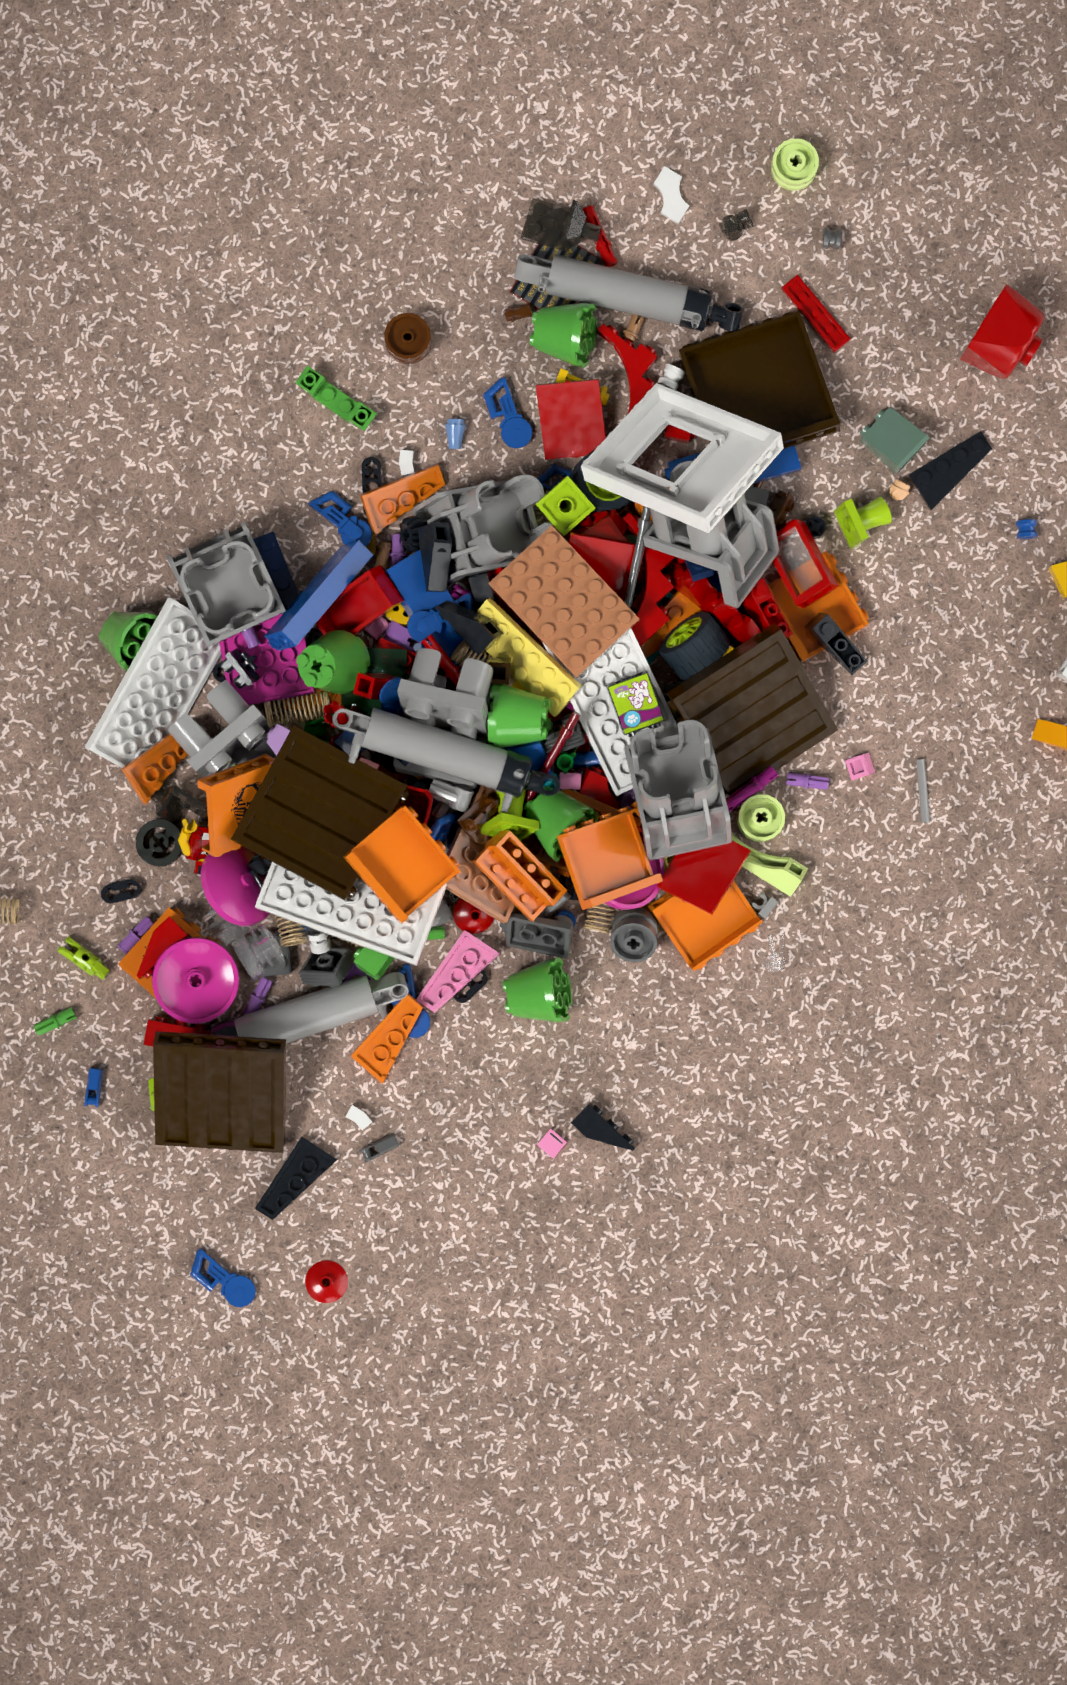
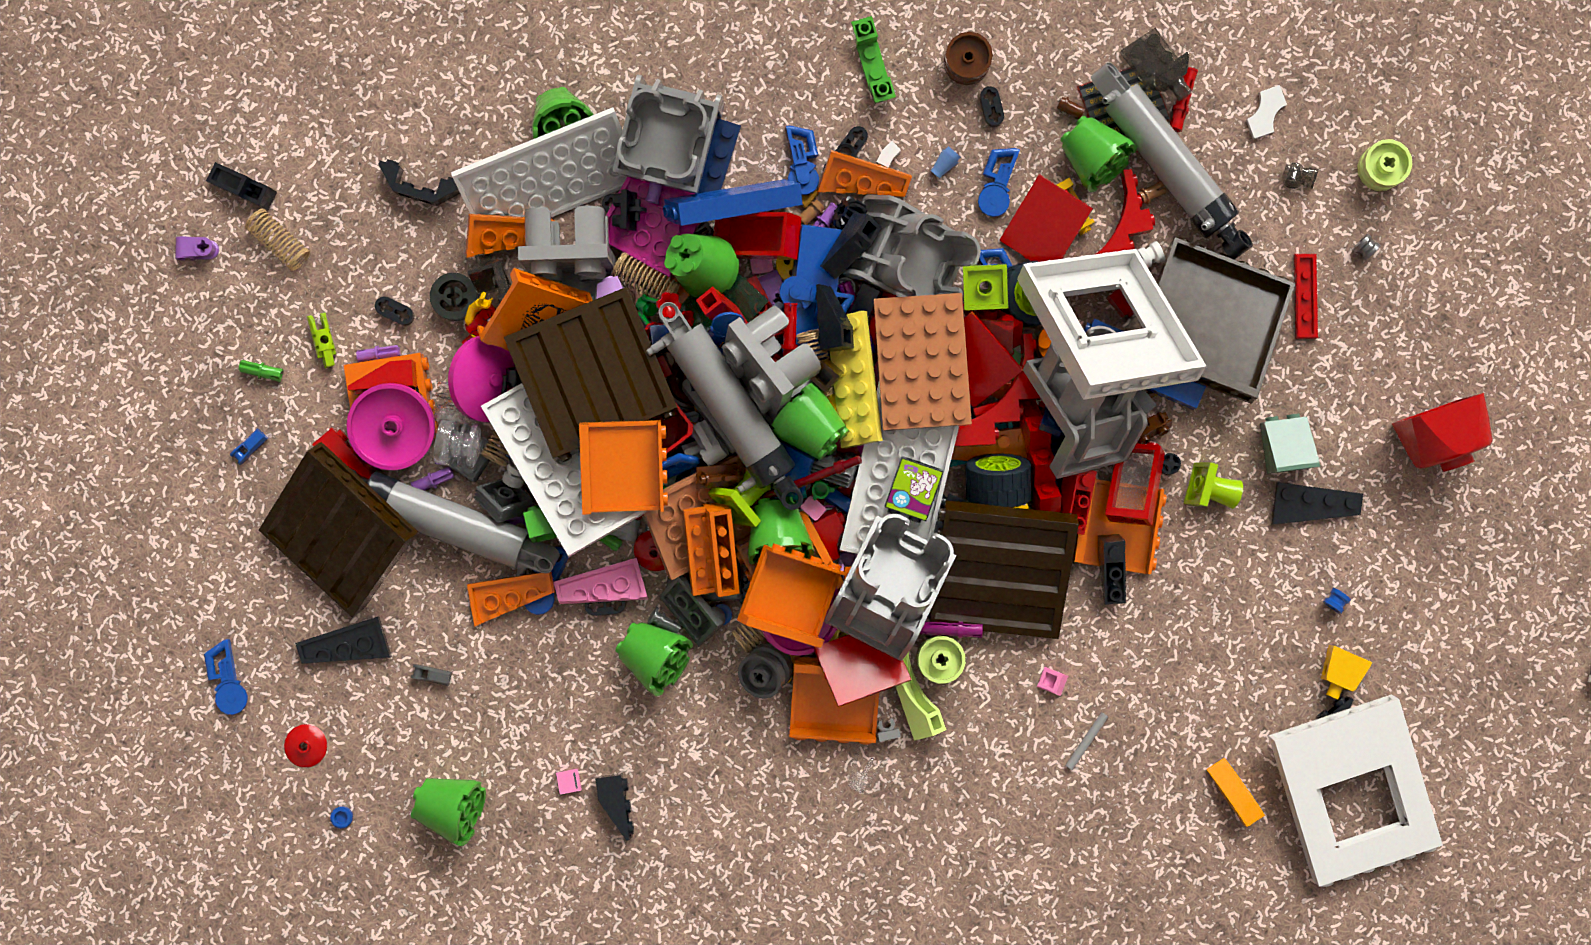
camera: 40 degrees right, 0 degrees up
white piece [345,1105,373,1130] -> none
dark grey bar [624,506,651,609] -> none
medium lavender axle [786,772,829,790] -> none
light nougat plate [889,479,911,500] -> none
none -> blue tile [330,806,353,829]
none -> black slope [378,159,460,206]
none -> bright green cone [411,778,486,846]
none -> dark grey pin [647,607,681,633]
none -> black beam [980,86,1004,127]

